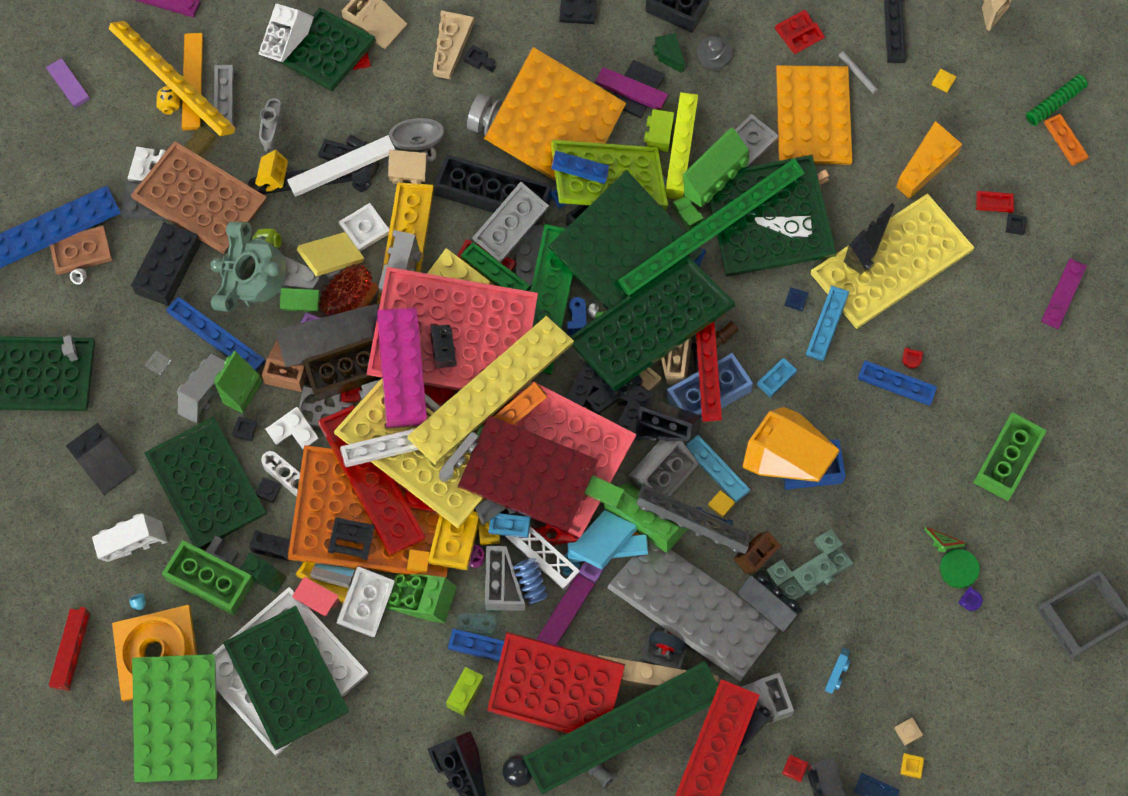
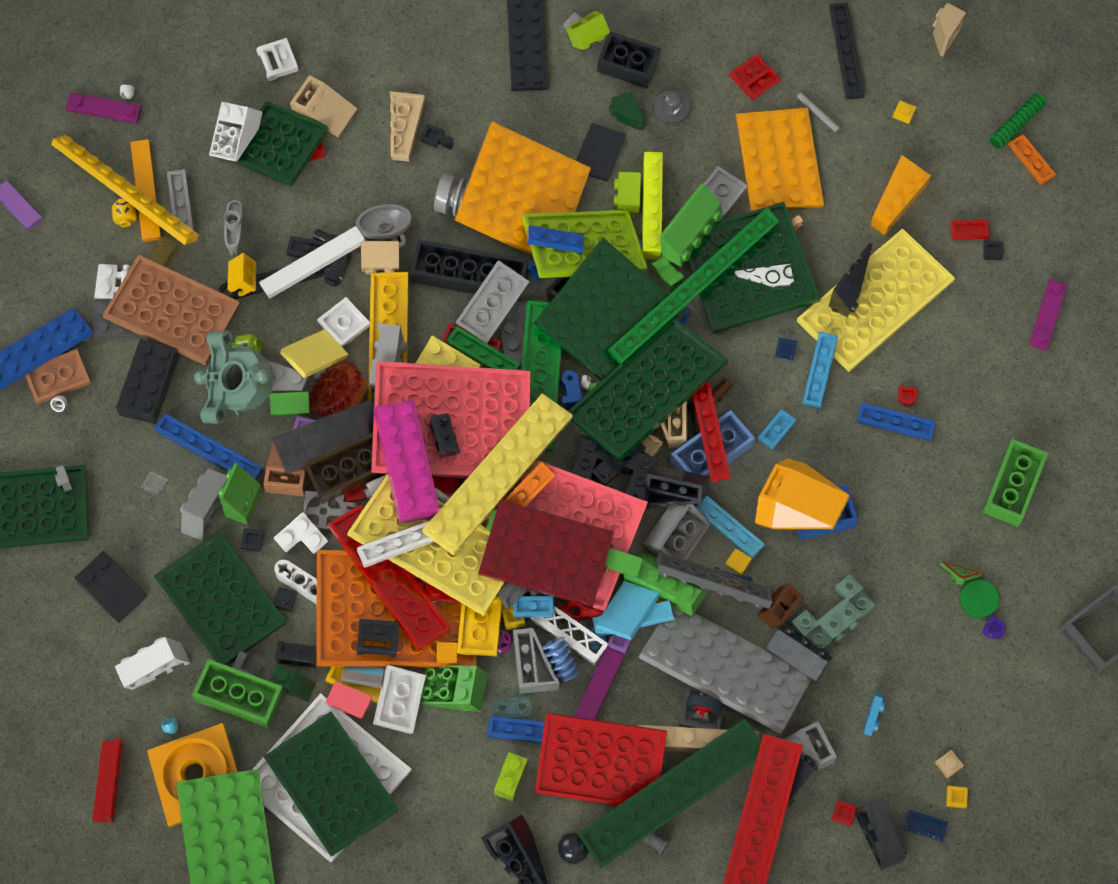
camera: 10 degrees left, 0 degrees up
light grey hinge [439,432,478,482] -> none
magenta tile [595,67,668,110] -> none

